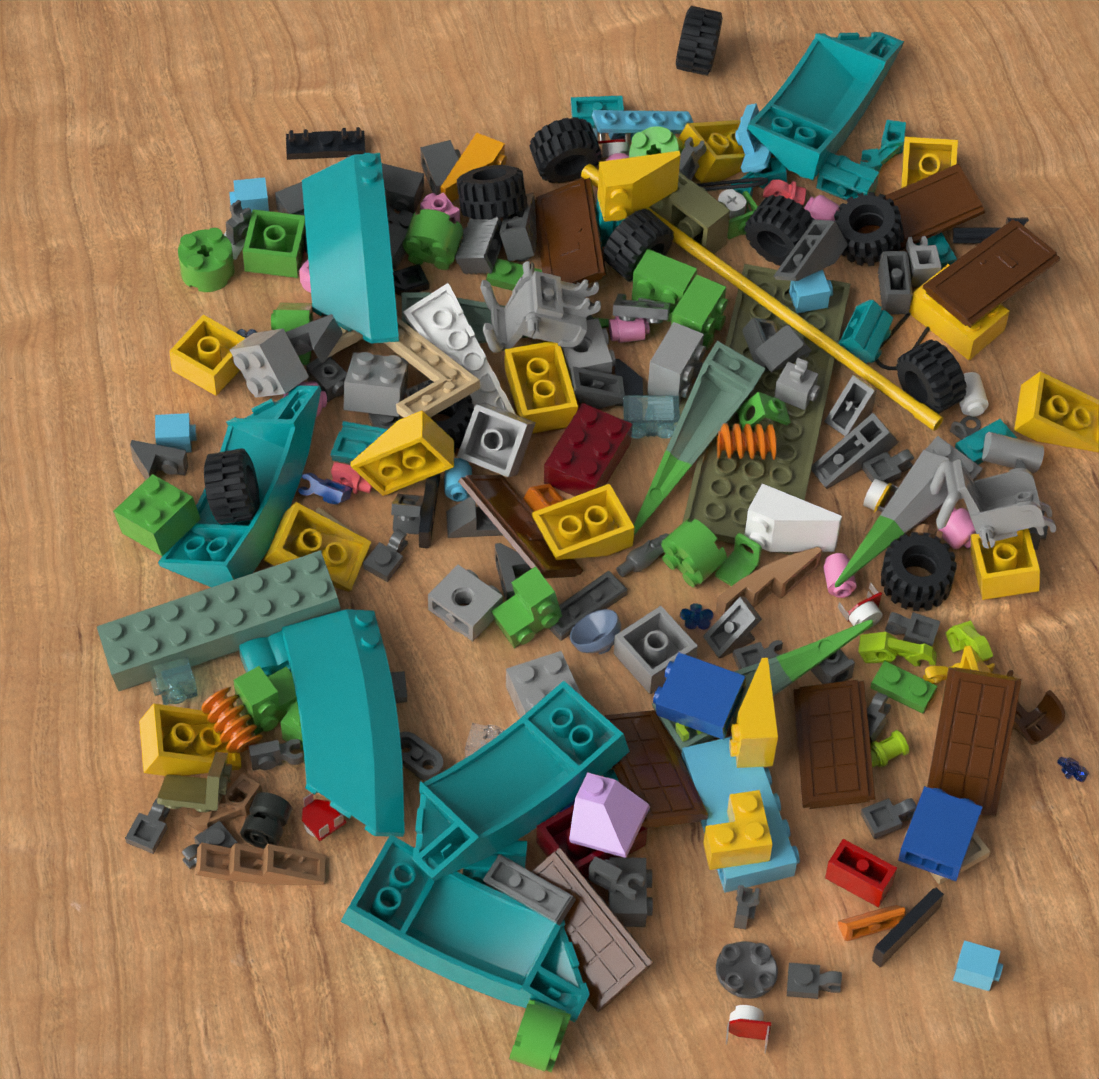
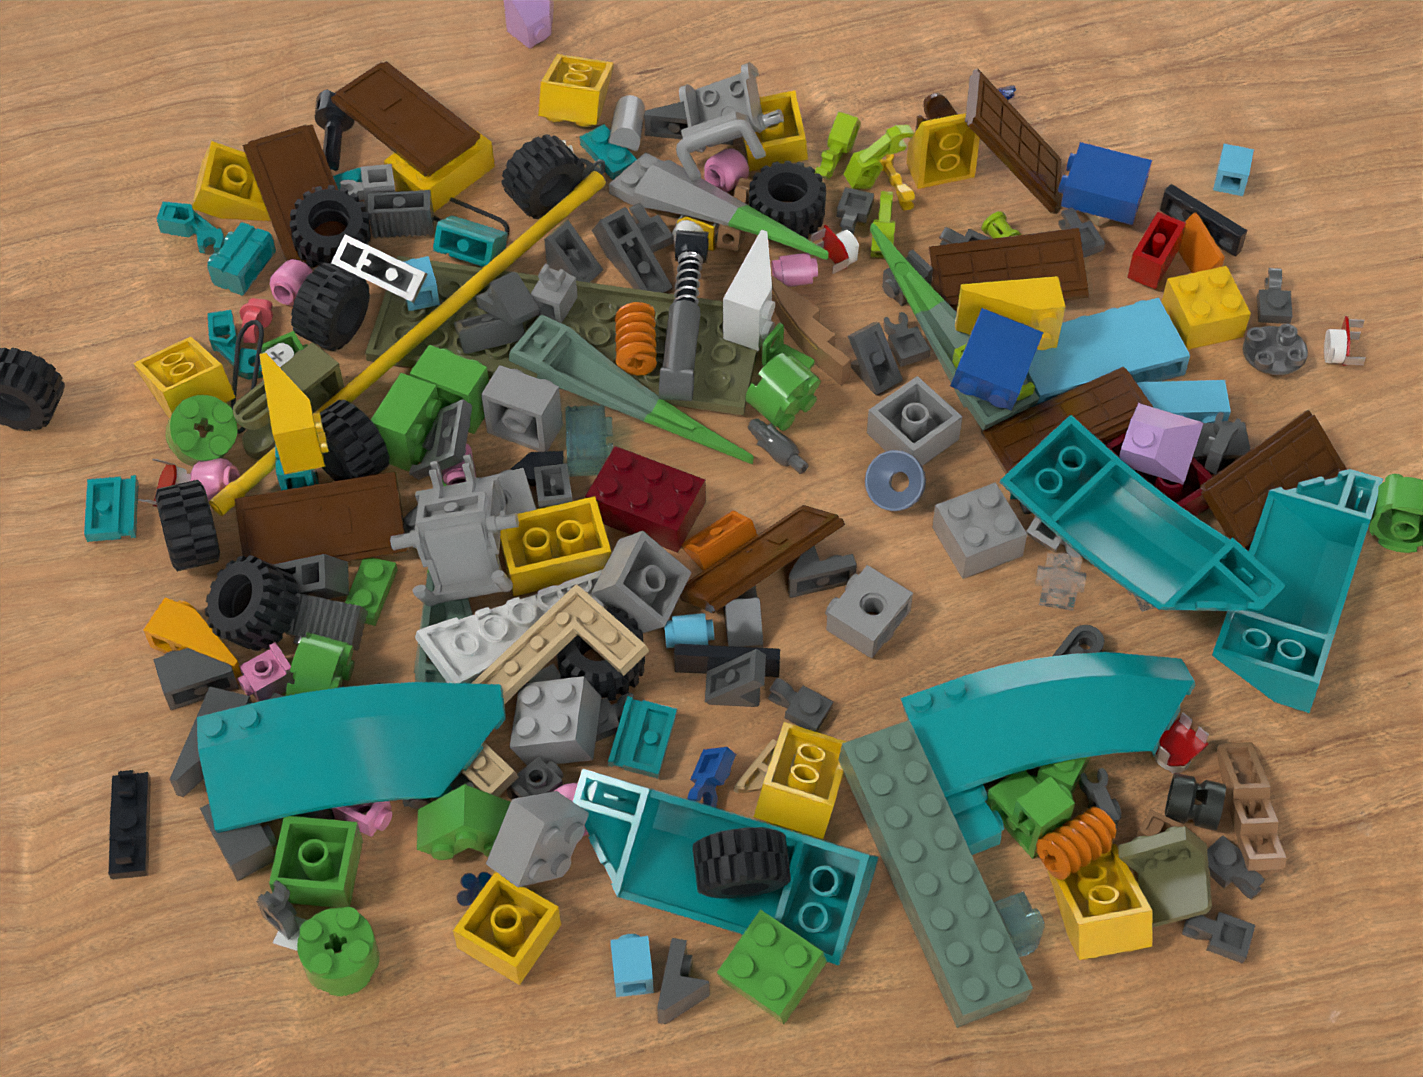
camera: 90 degrees left, 0 degrees up
medium azure brick [229,177,269,212] -> none
dark grey slope [286,314,343,363] -> none
coral piece [331,462,373,494] -> none
yellow slope [351,410,454,496] -> none
dark grey tile [483,854,576,926] -> none
bright green brick [491,566,562,648] -> none
yellow slope [532,484,635,560] -> none
dark grey tile [549,571,627,641] -> none
medium azure bracket [592,110,693,141] -> none
dark grey plate [679,137,706,180] -> none
clear blue plant [680,603,713,630] -> none
yellow brick [703,790,773,870] -> none
dark grey plate [734,885,761,930] -> none
medium azure bracket [736,103,772,173] -> none
bright green bracket [737,392,791,430] -> none
teal slope [747,32,904,180] -> none
bright green plate [870,660,937,714] -> none
none -> dark grey piece [659,230,709,401]
none -> lime piece [815,111,861,180]
none -> medium azure brick [1136,380,1231,423]
none -> yellow brick [1161,266,1251,350]

